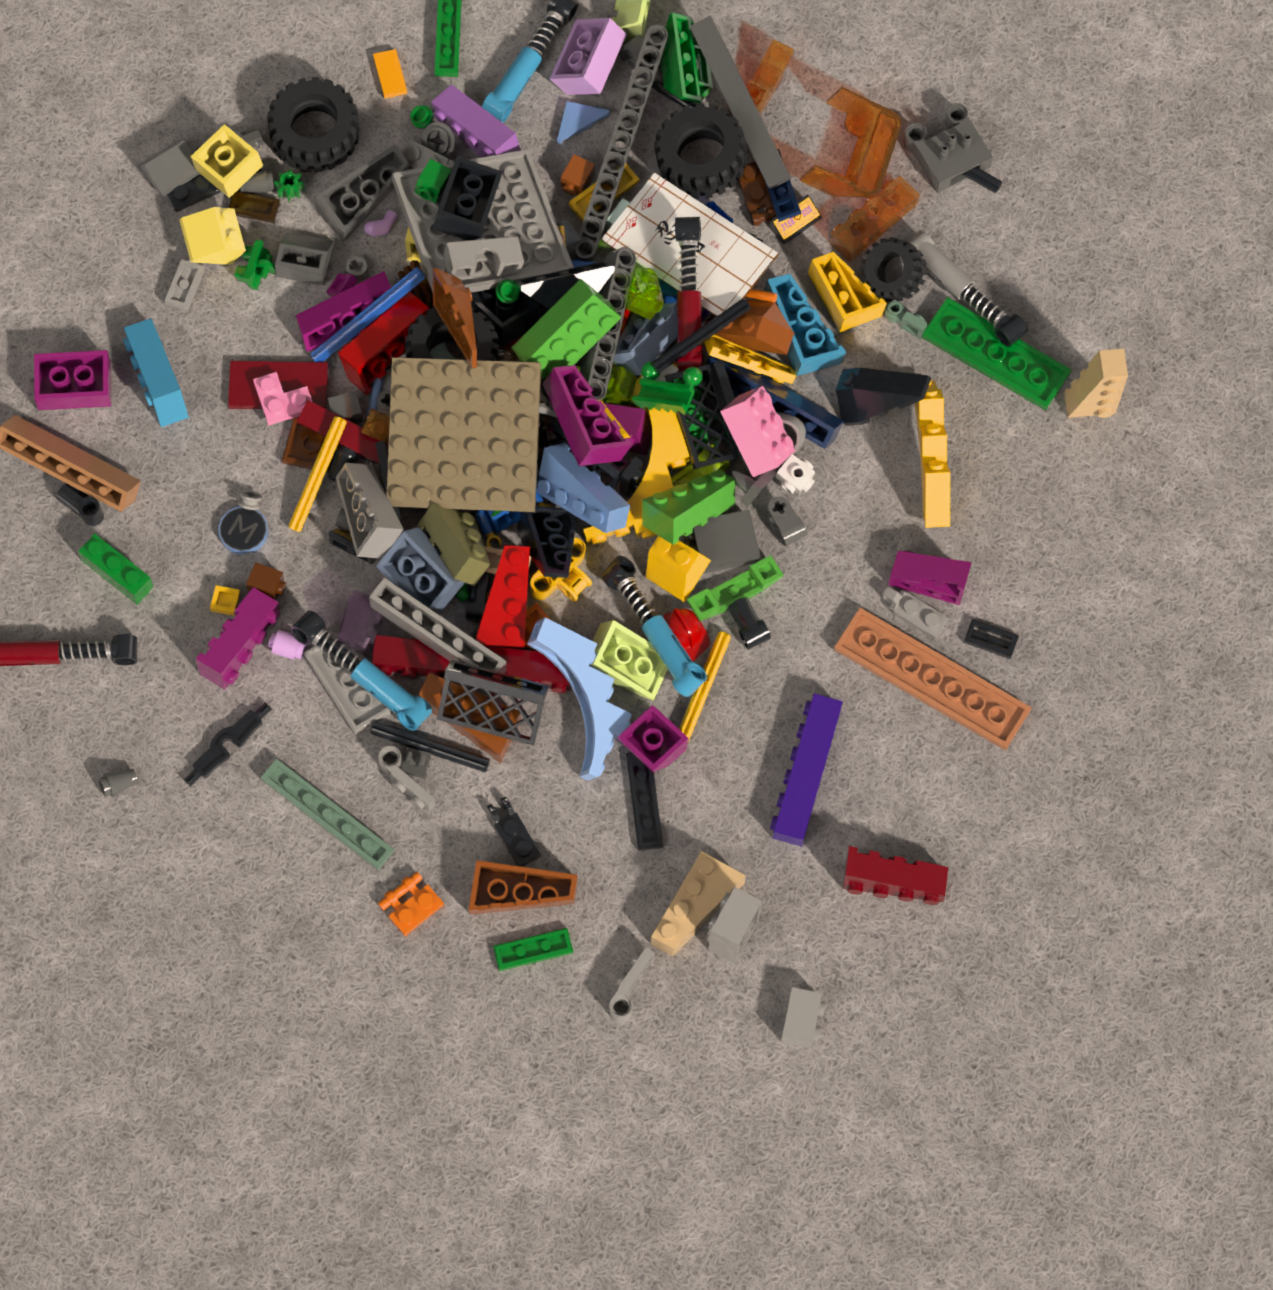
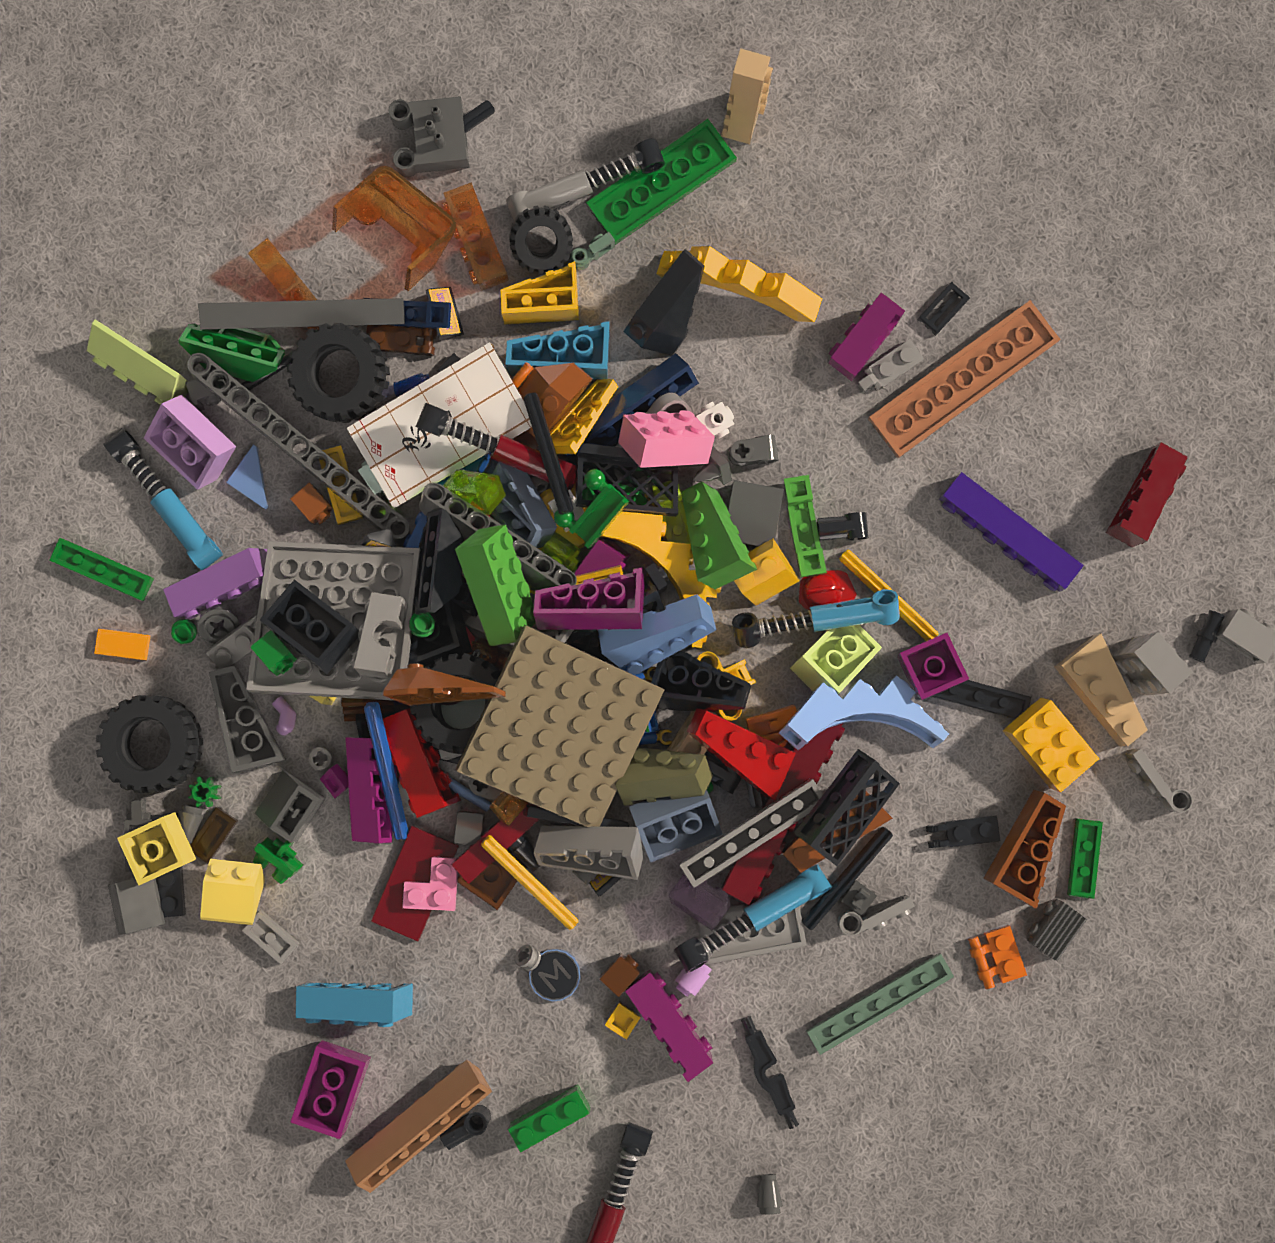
camera: 60 degrees left, 15 degrees up
none -> yellow brick [1002,698,1099,793]
none -> dark grey brick [1027,899,1087,962]
none -> black pin [1189,610,1225,663]

